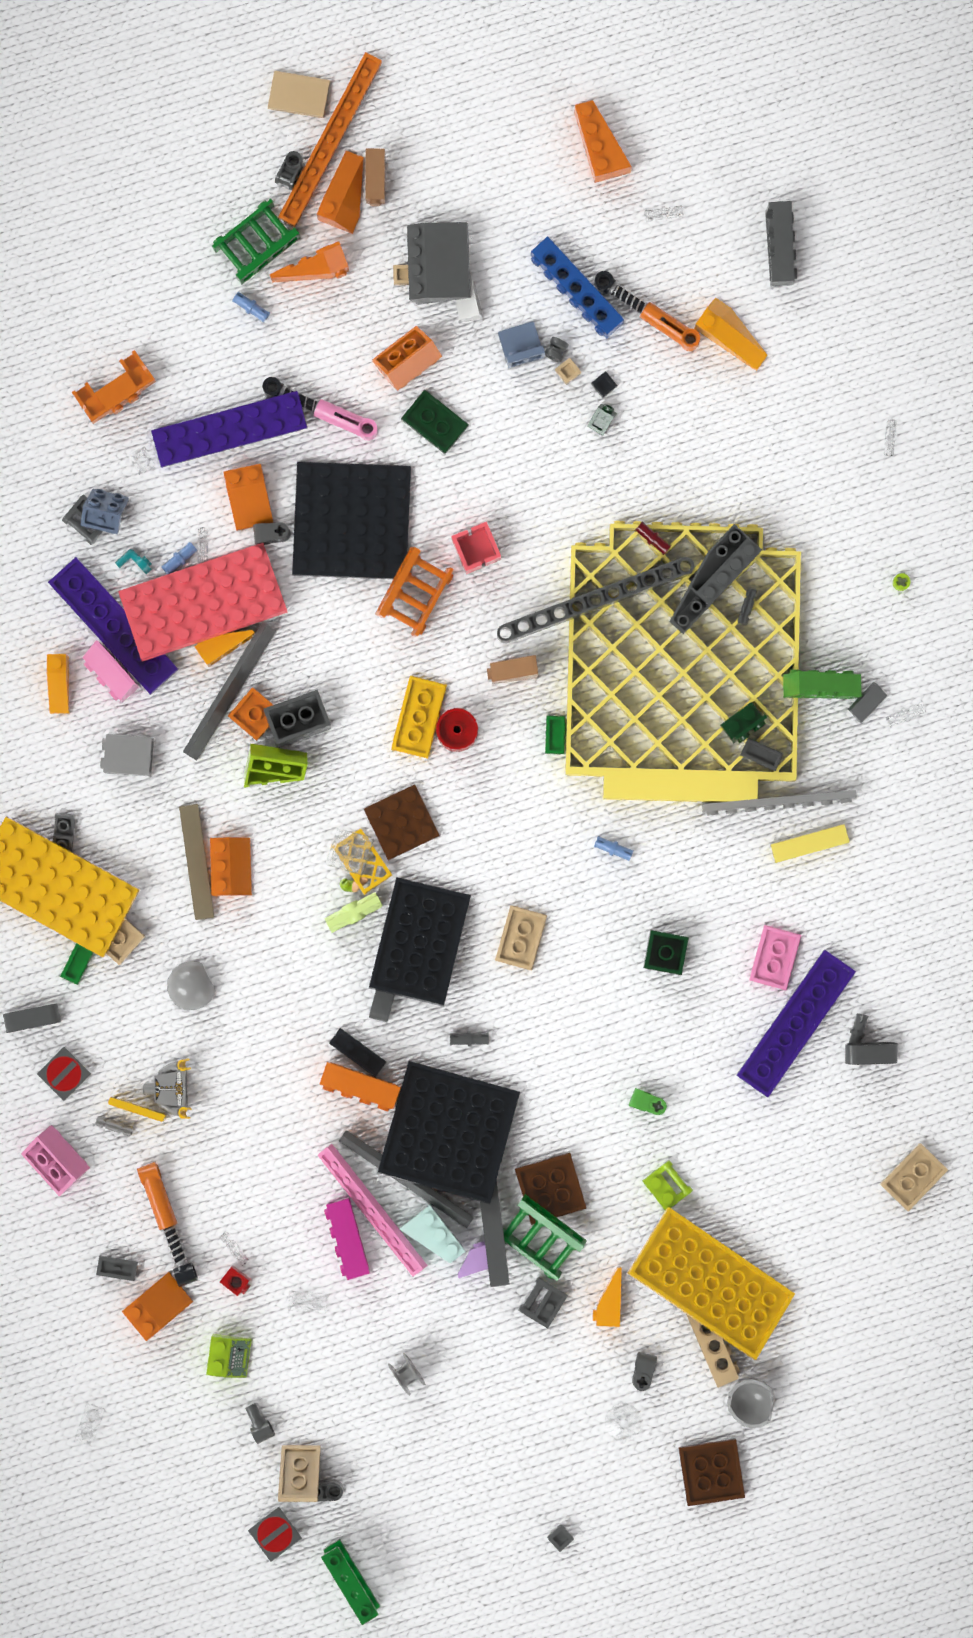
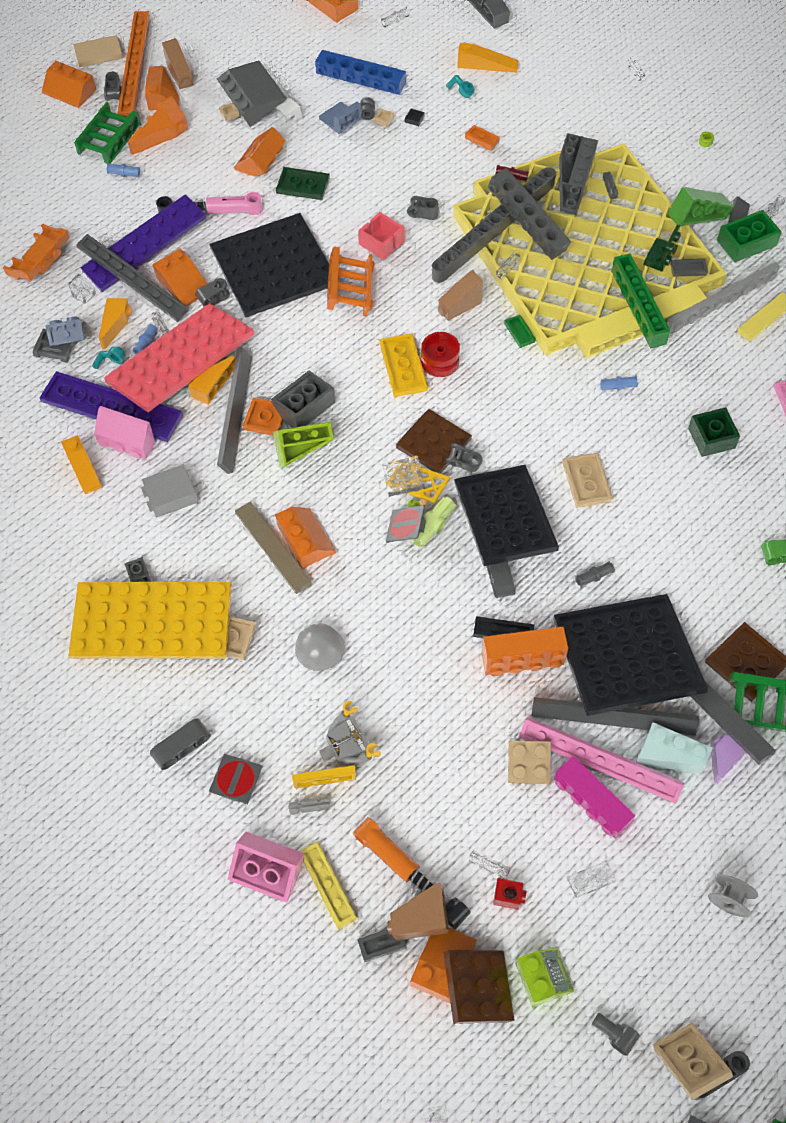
camera: 25 degrees left, 25 degrees down
green tile [60,943,94,985] -> none
bracket [587,404,617,436] -> none
piece [594,271,700,351] -> none
none -> orange slope [42,61,97,108]
none -> dark grey tile [76,234,189,322]
none -> light orange slope [98,298,132,349]
none -> light yellow tile [299,842,358,930]
none -> piece [385,505,426,543]
none -> medium nougat slope [387,883,449,941]
none -> dark grey piece [407,196,439,220]
none -> reddish brown plate [444,950,515,1024]
none -> dark grey piece [445,444,483,472]
none -> teal plate [446,74,475,98]
none -> orange plate [465,125,500,151]
none -> dark grey brick [488,168,571,260]
none -> clear axle [496,252,520,279]
none -> tan plate [508,741,551,784]
none -> green brick [611,253,670,349]
none -> green brick [717,210,782,262]

